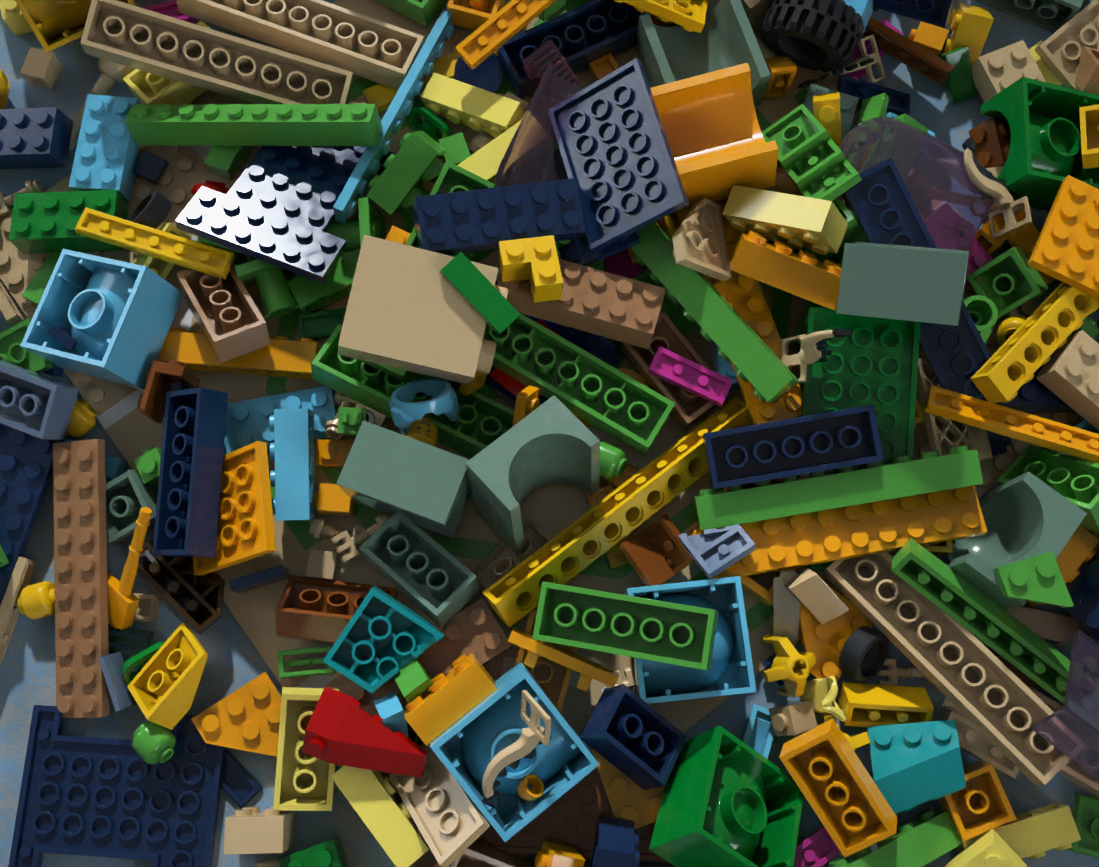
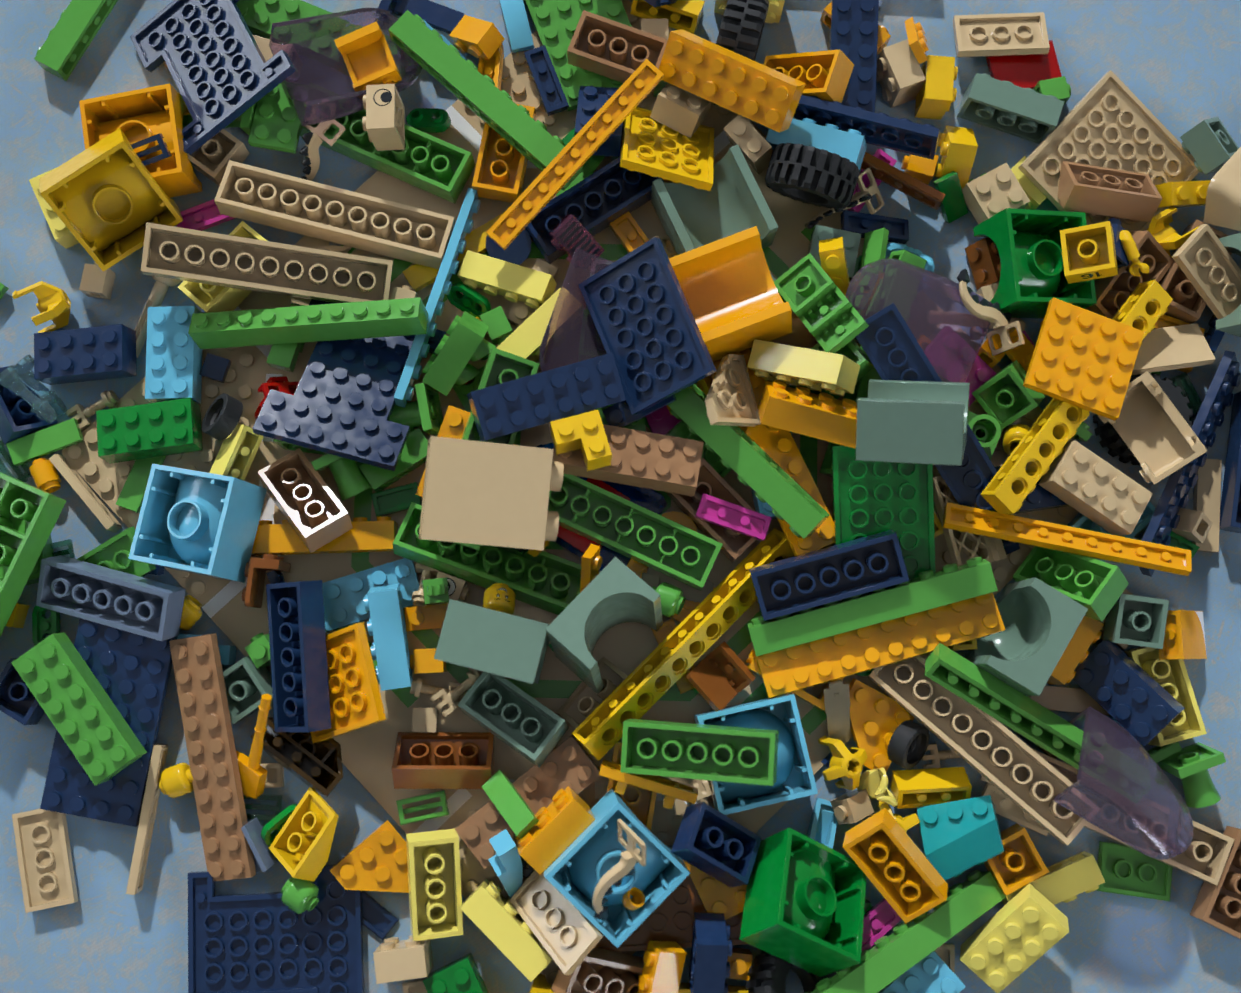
camera: 10 degrees left, 5 degrees up
dark blue tile [48,325,77,350] -> none
yellow tile [74,207,235,280] -> none
dark blue tile [229,565,290,593] -> none
red wedge [302,686,428,778] -> none
teal wedge [322,585,445,693] -> none
medium azure piece [389,378,459,434] -> none
green tile [440,252,521,335] -> none
sand blue wing [678,524,756,579] -> none
light orange slope [763,56,797,98] -> none
tan piece [781,329,852,384] -> none
tan slope [788,568,849,625] -> none
bright green wing [993,551,1074,608] -> none

